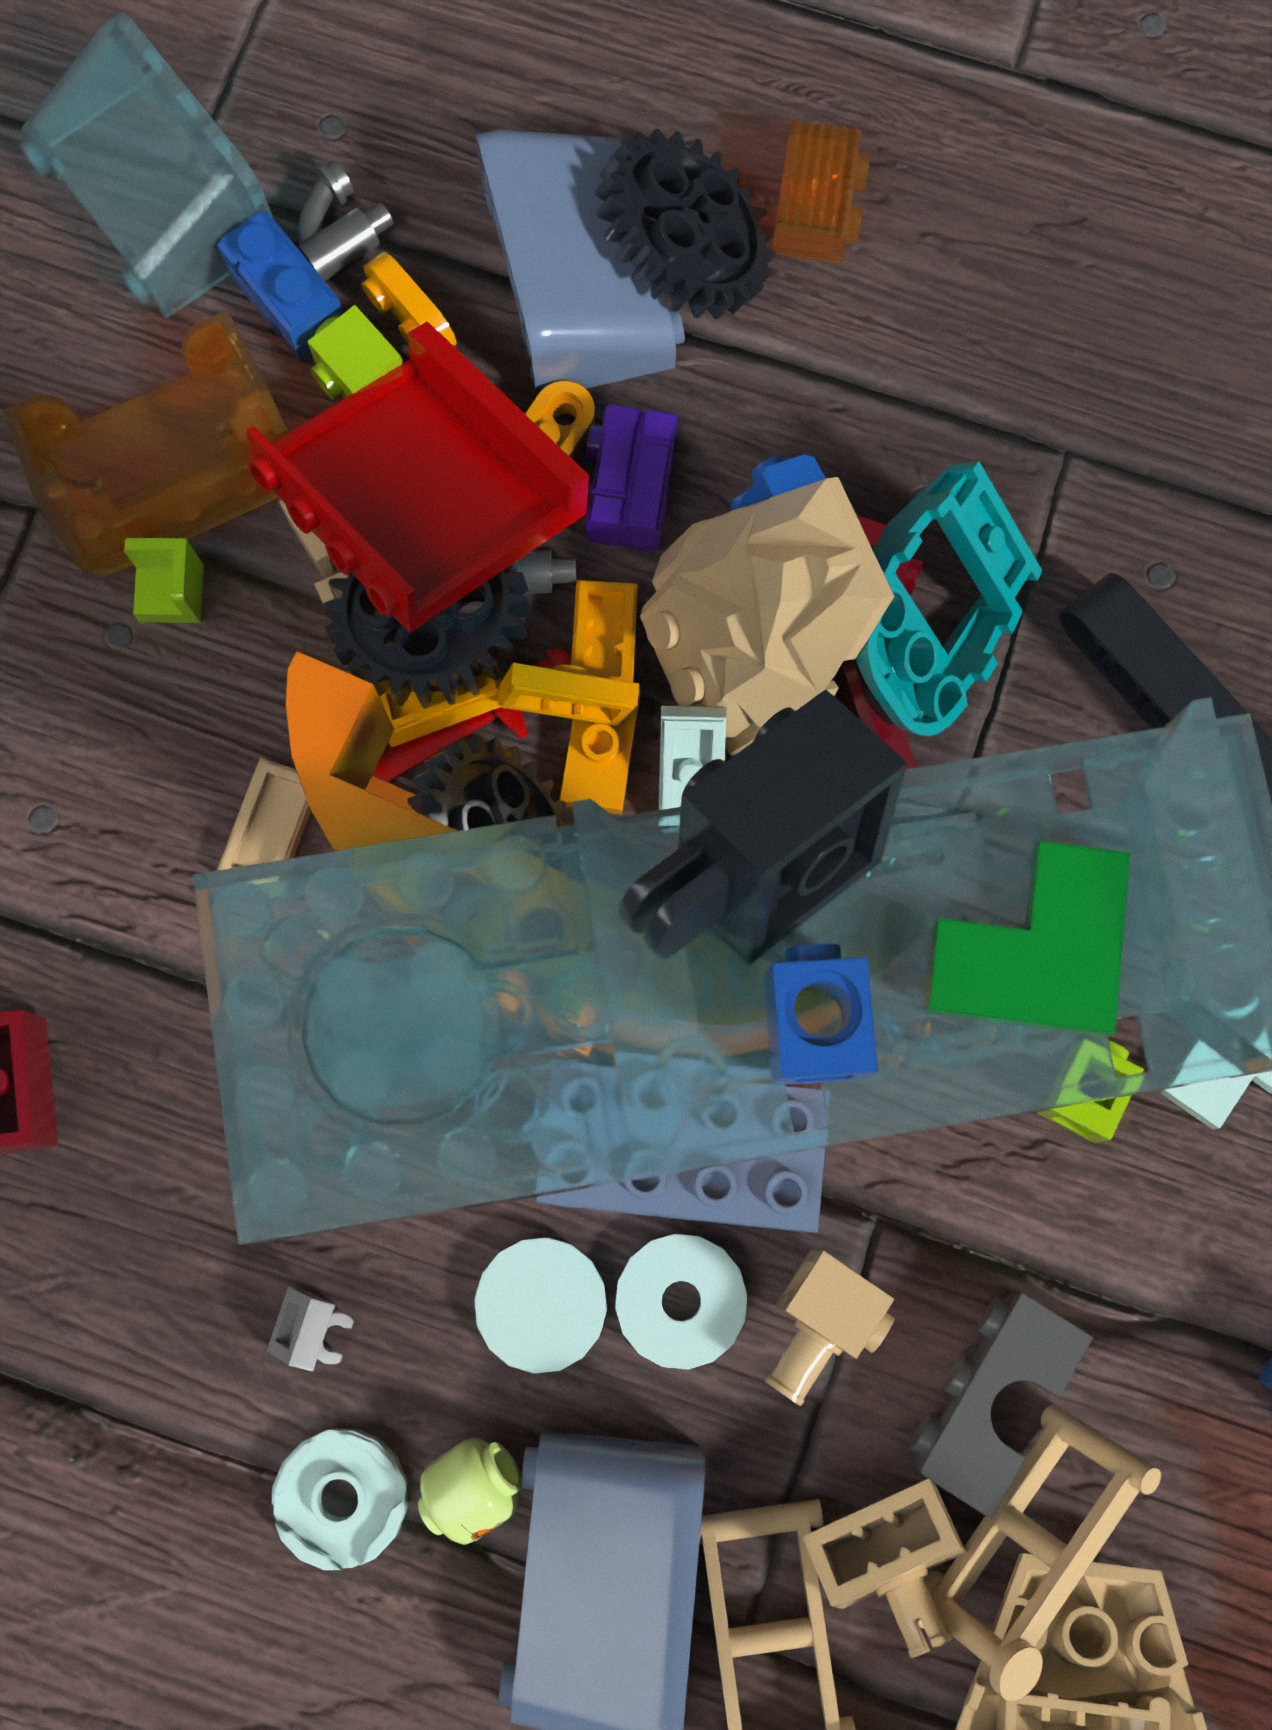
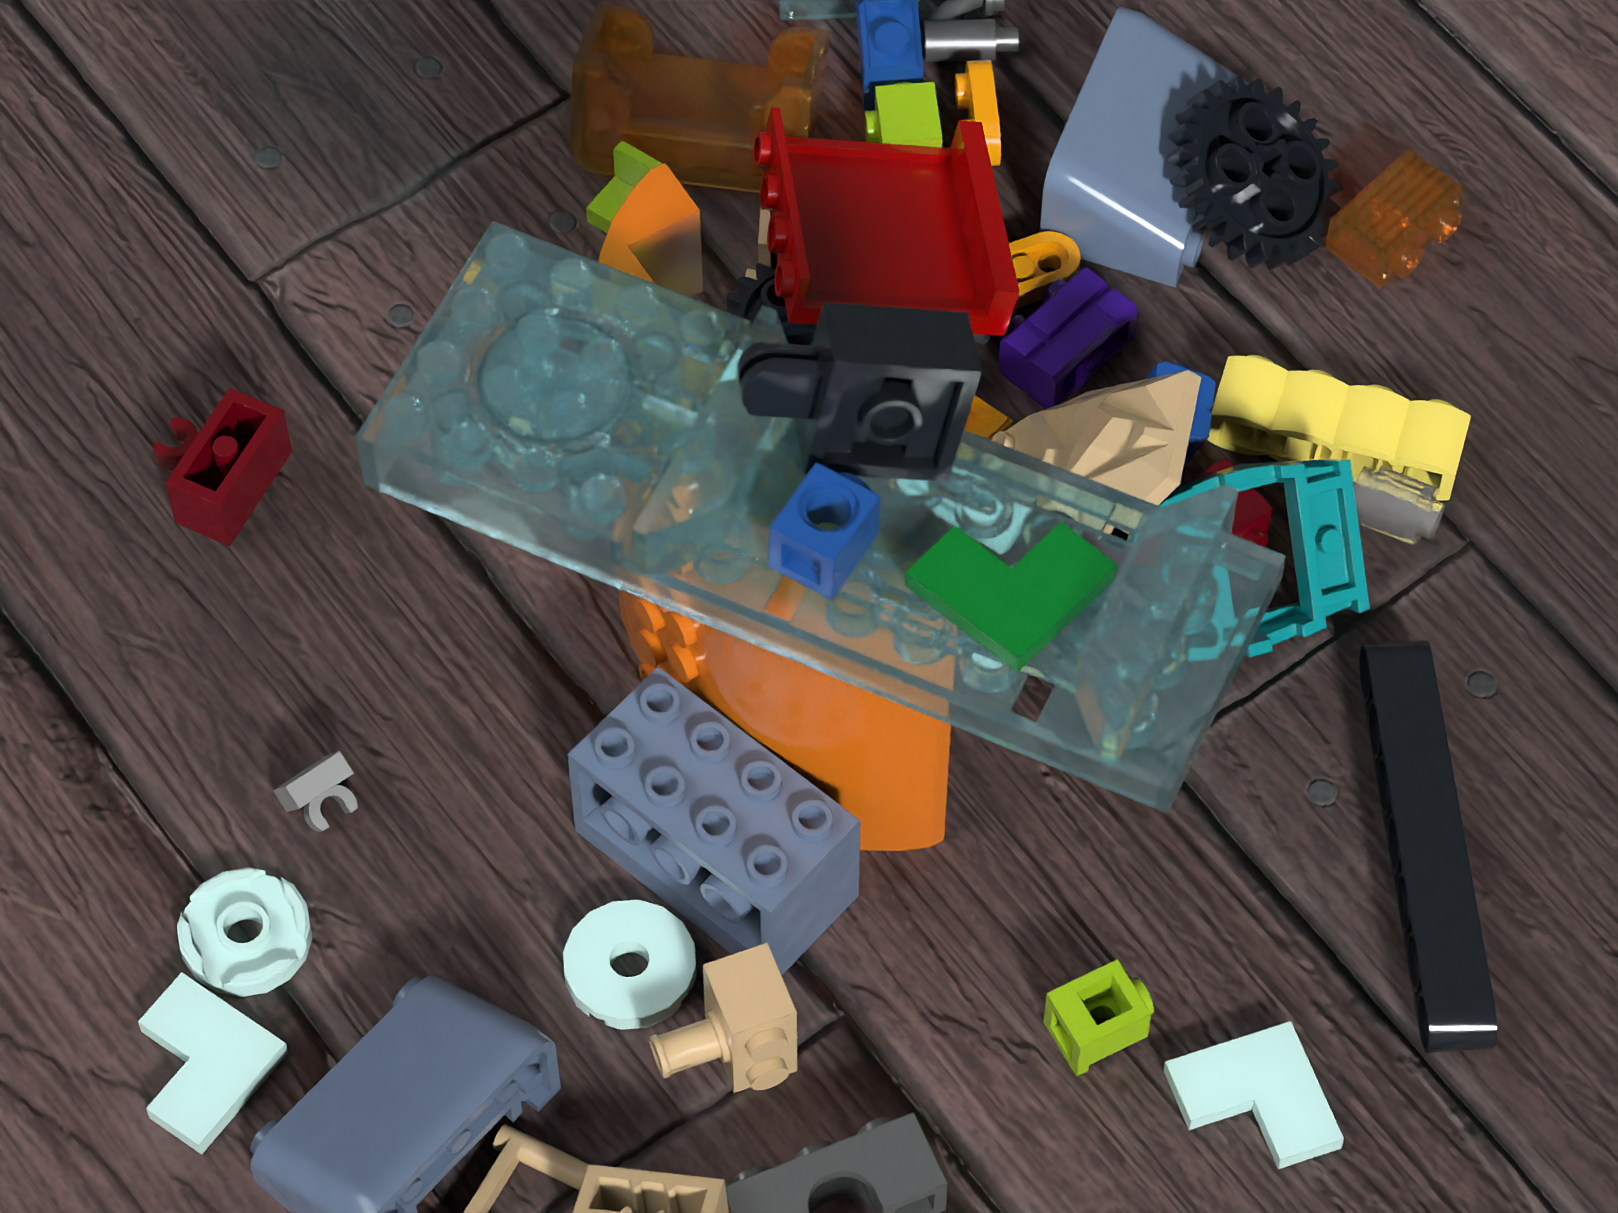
camera: 35 degrees right, 20 degrees down
yellowish green head [418,1438,522,1545] -> none
light aqua tile [475,1237,607,1373] -> none
none -> light aqua tile [138,972,288,1155]
none -> light yellow brick [1207,355,1471,501]
none -> clear brick [1354,466,1445,546]

